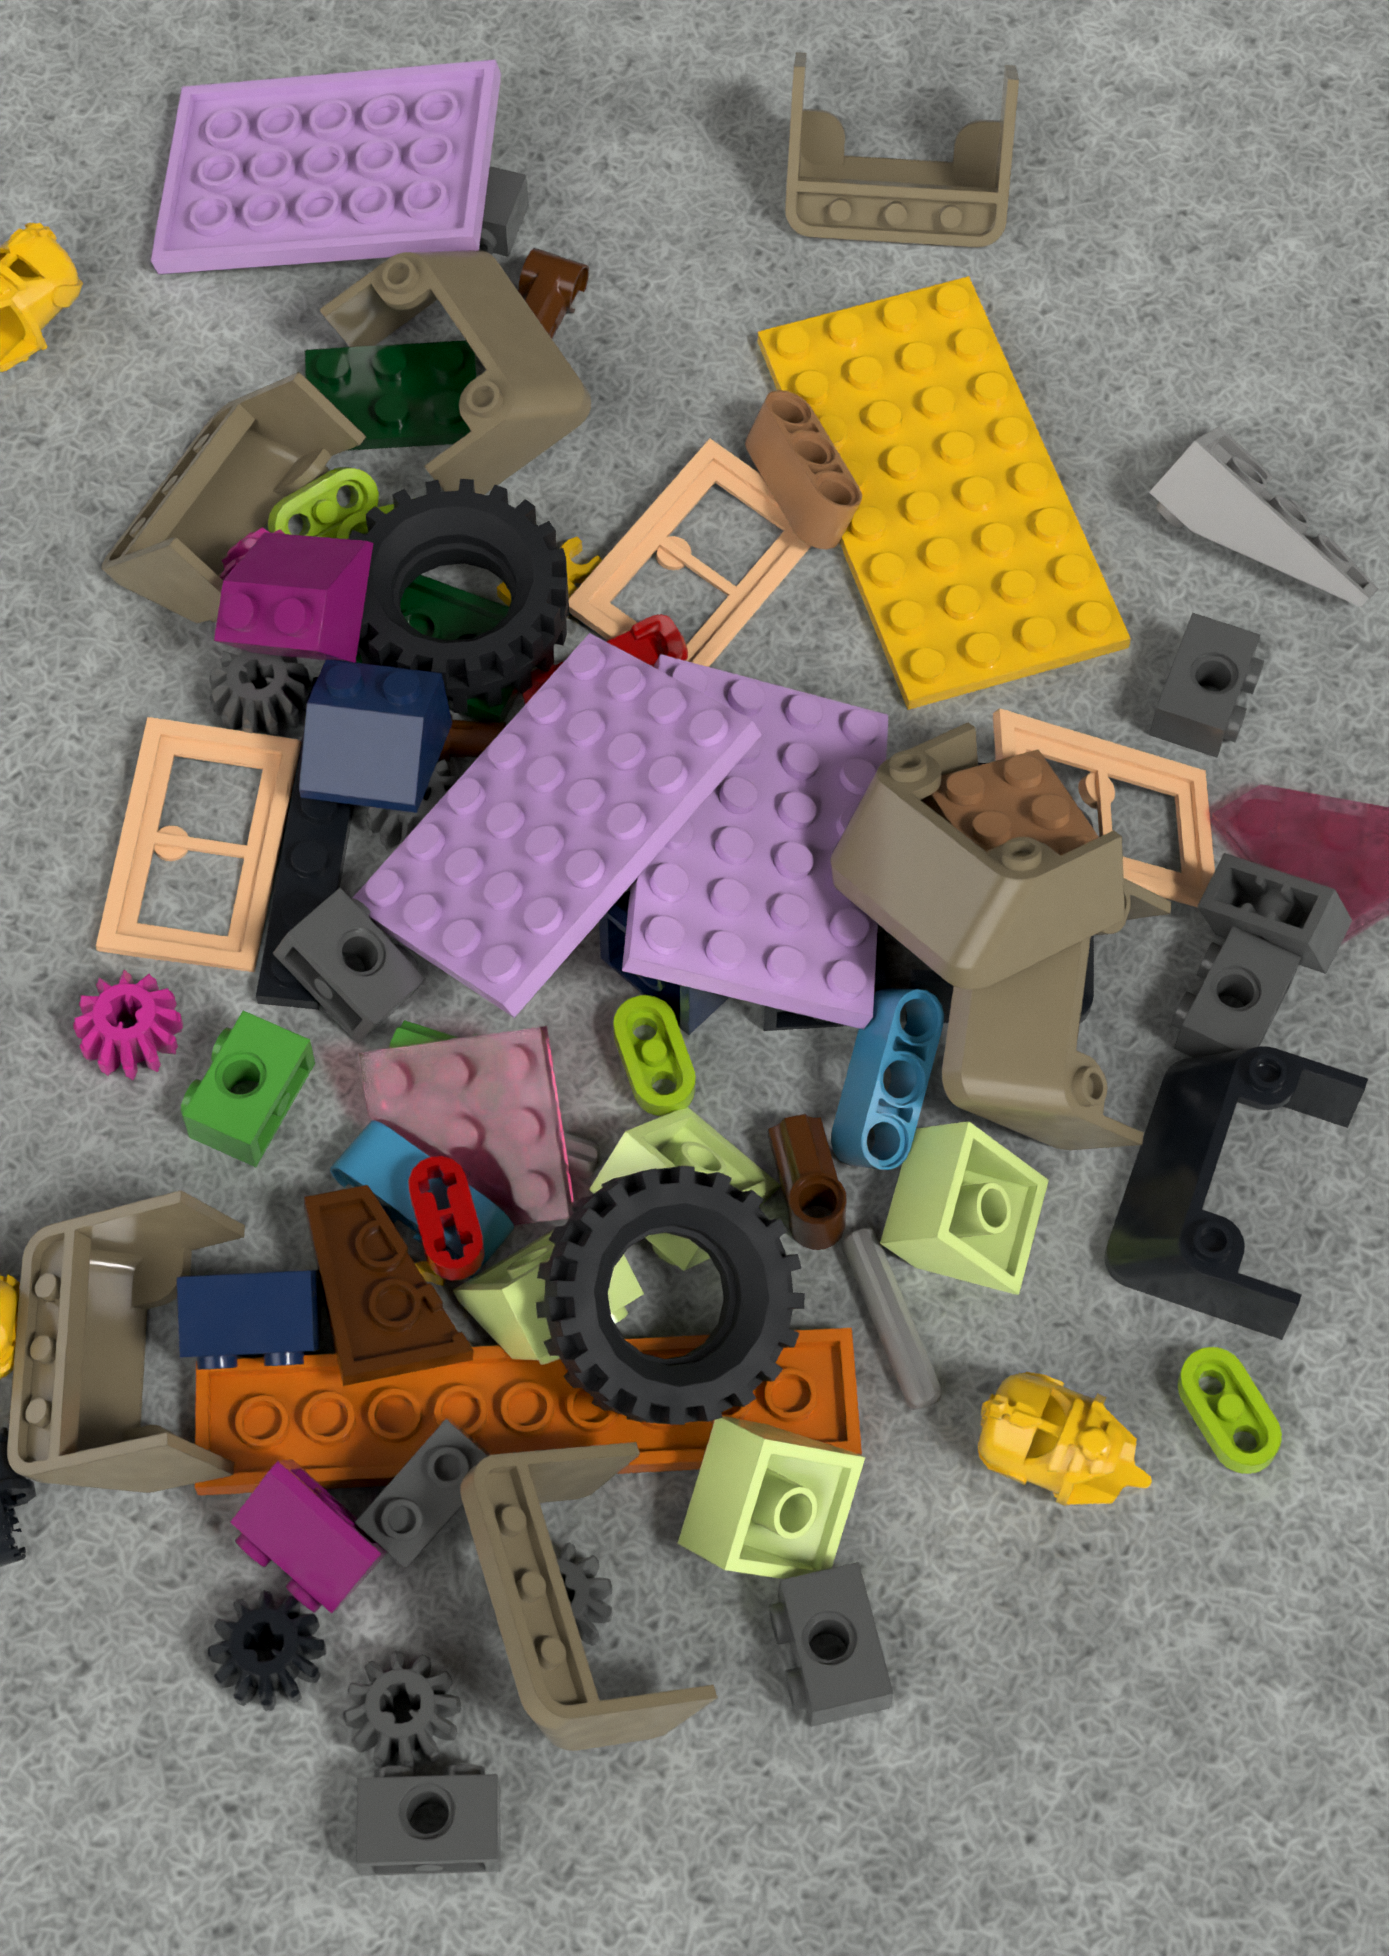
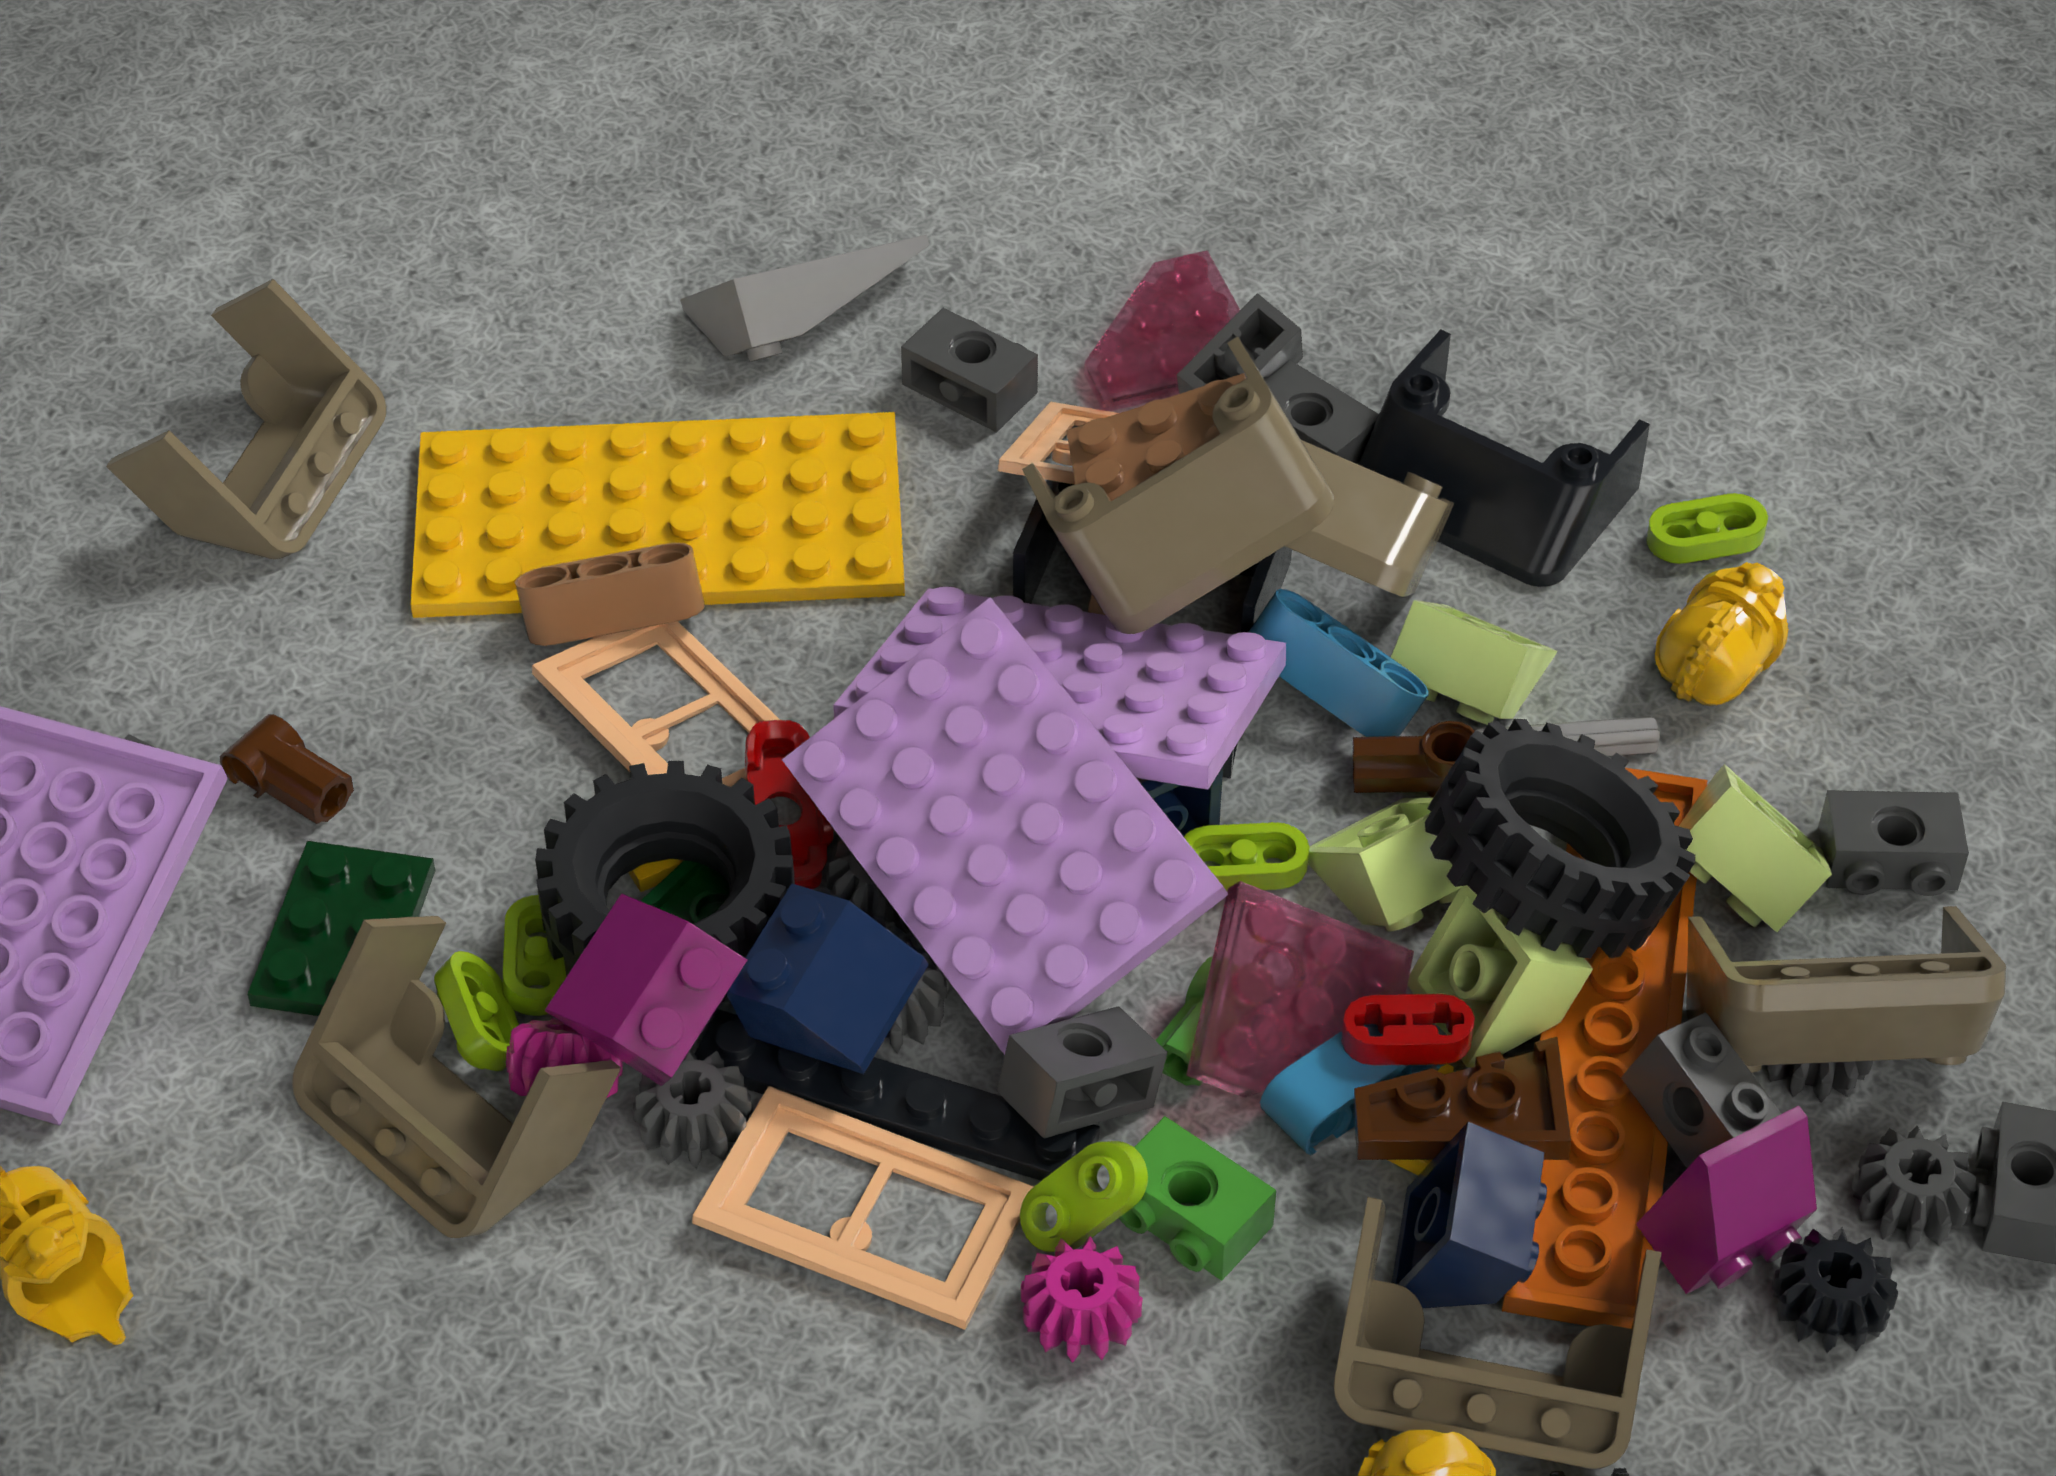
camera: 75 degrees left, 15 degrees down
dark tan windscreen [319,250,591,495] -> none
none -> lime plate [1020,1141,1148,1252]

